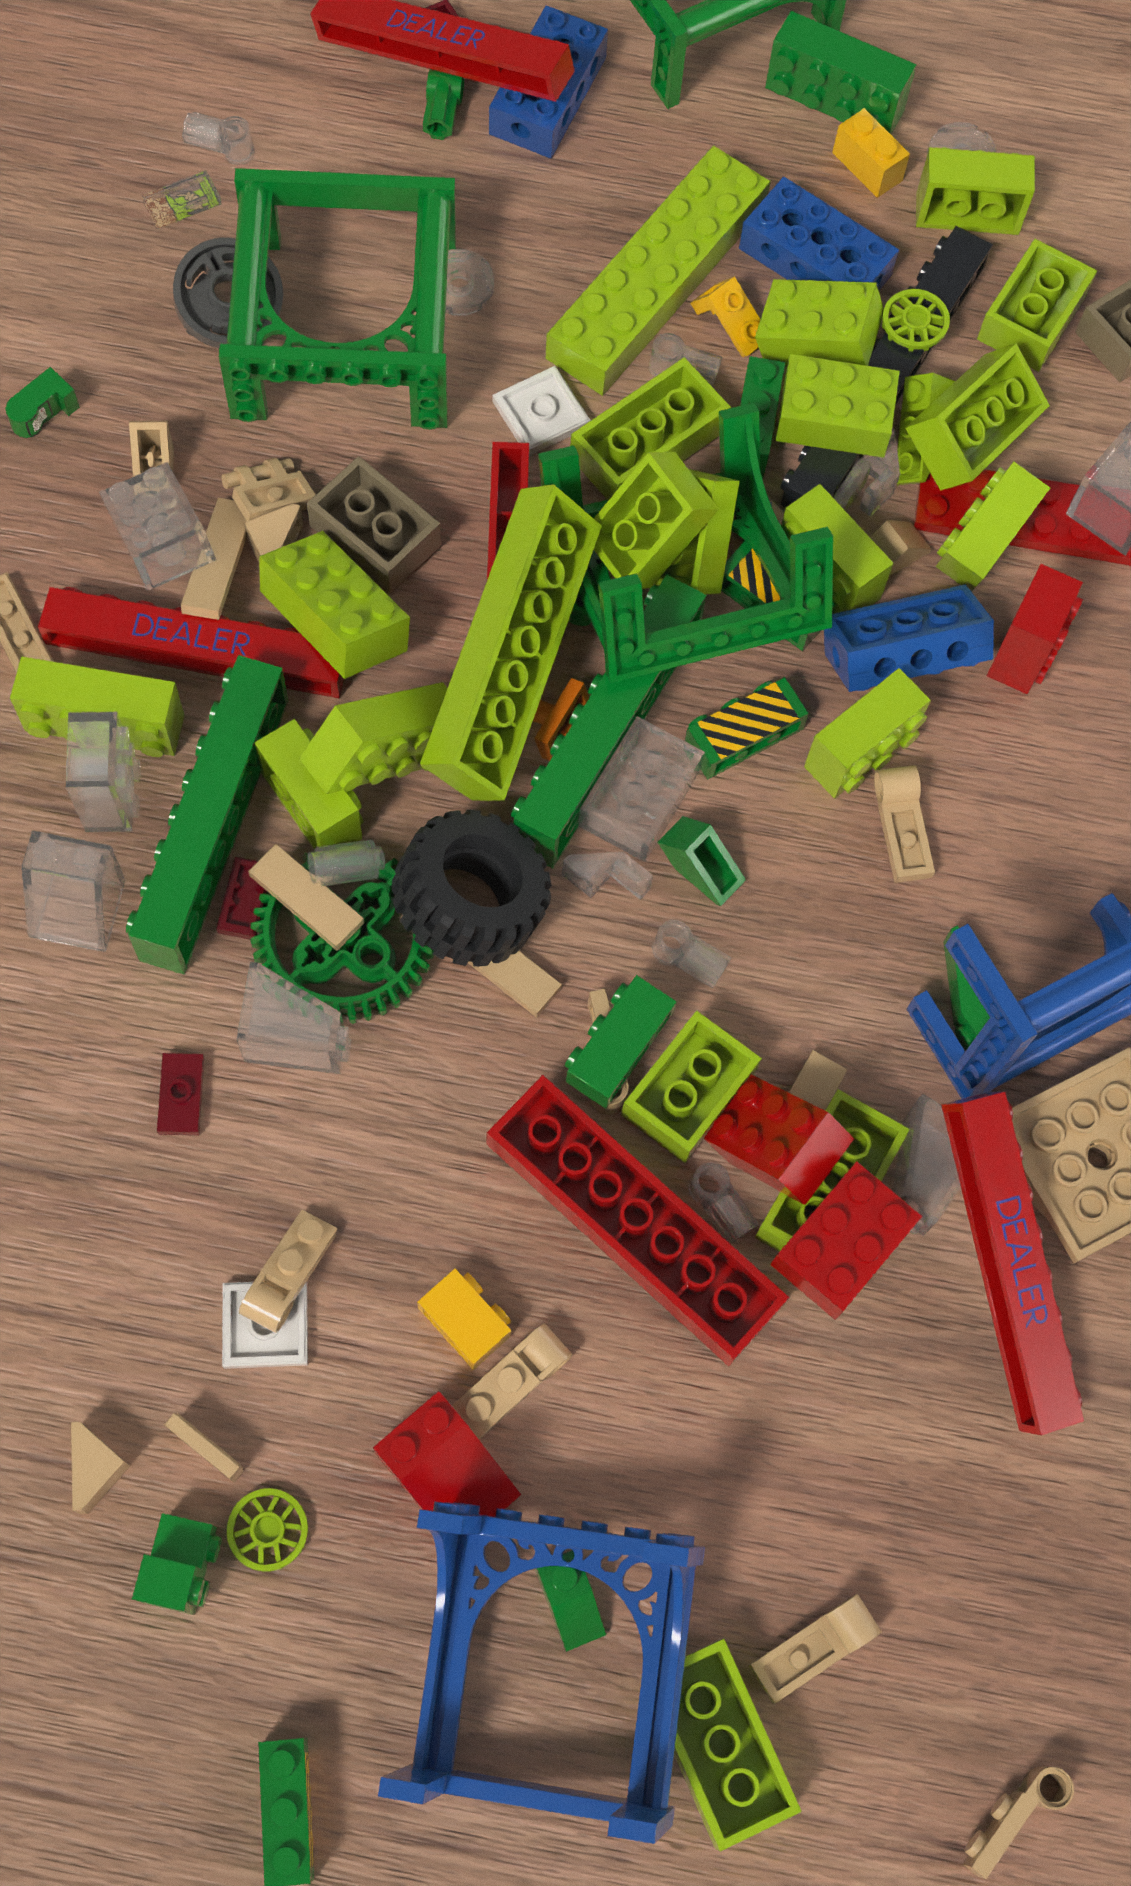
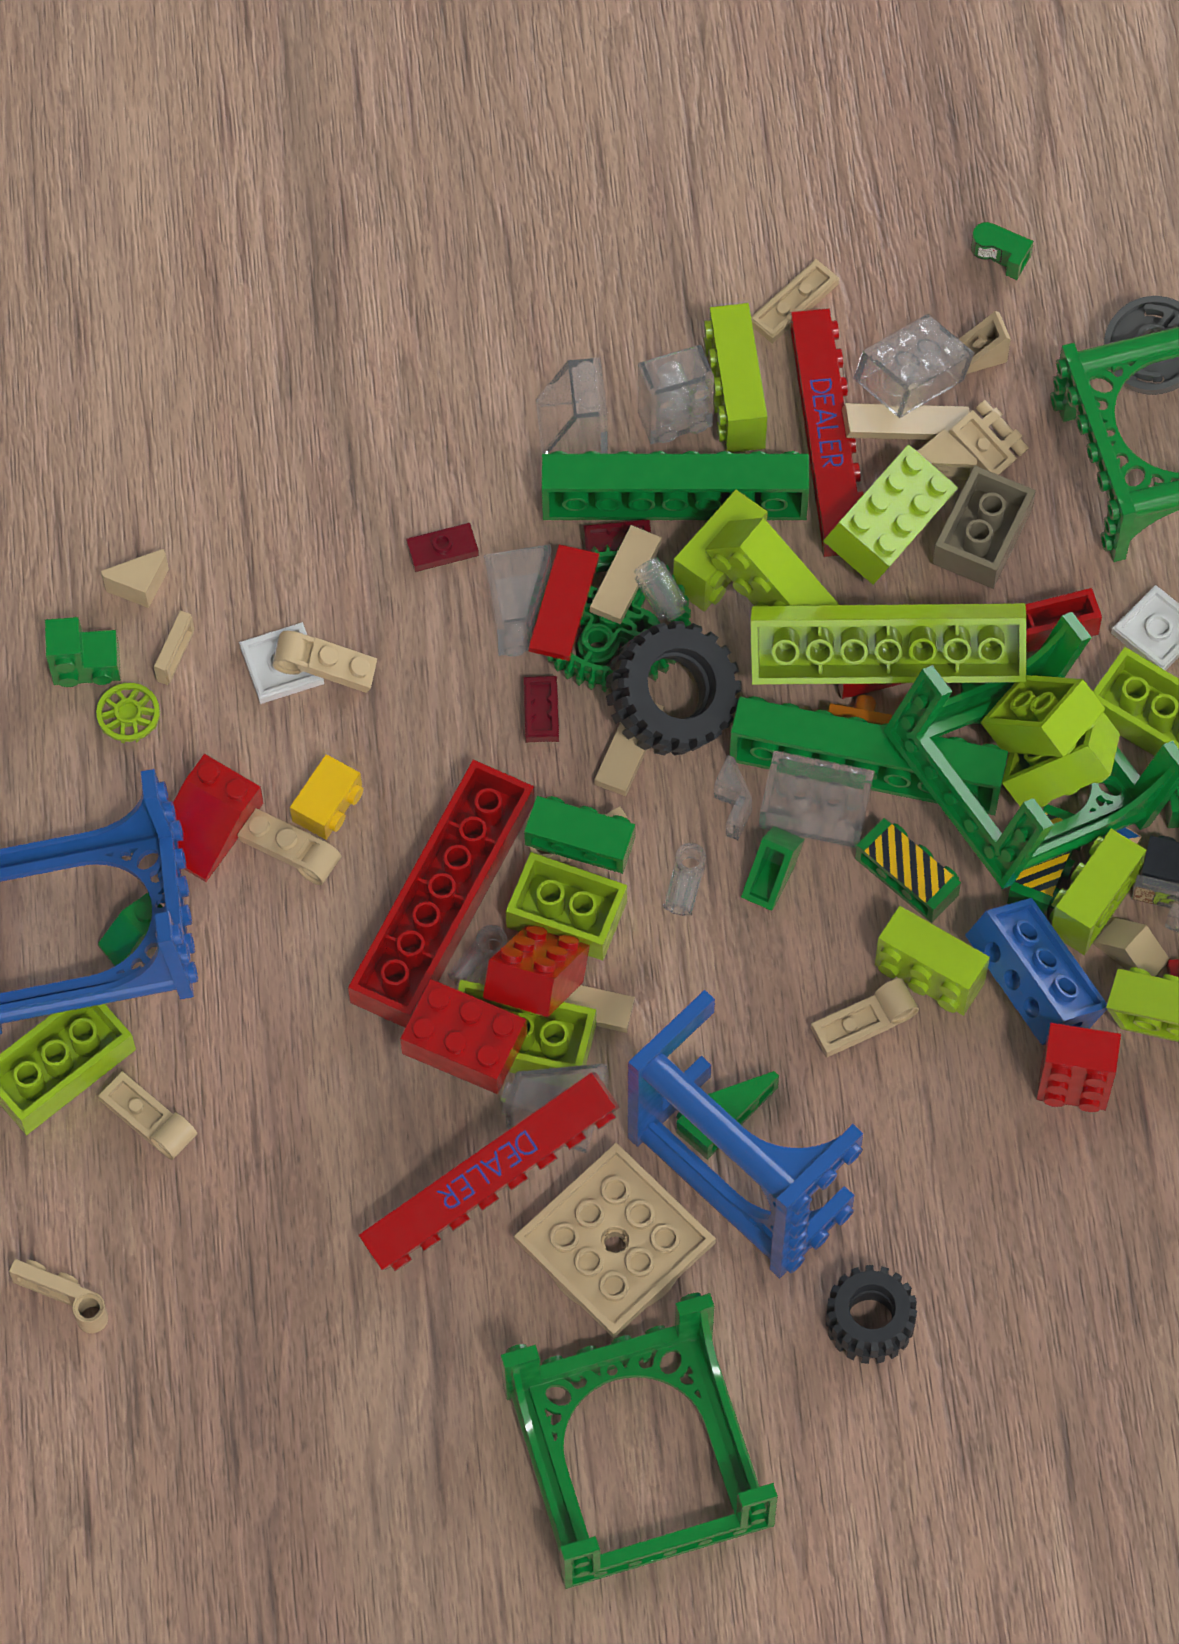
camera: 80 degrees right, 5 degrees down
none -> dark red plate [524,676,559,743]
none -> red piece [529,544,599,661]

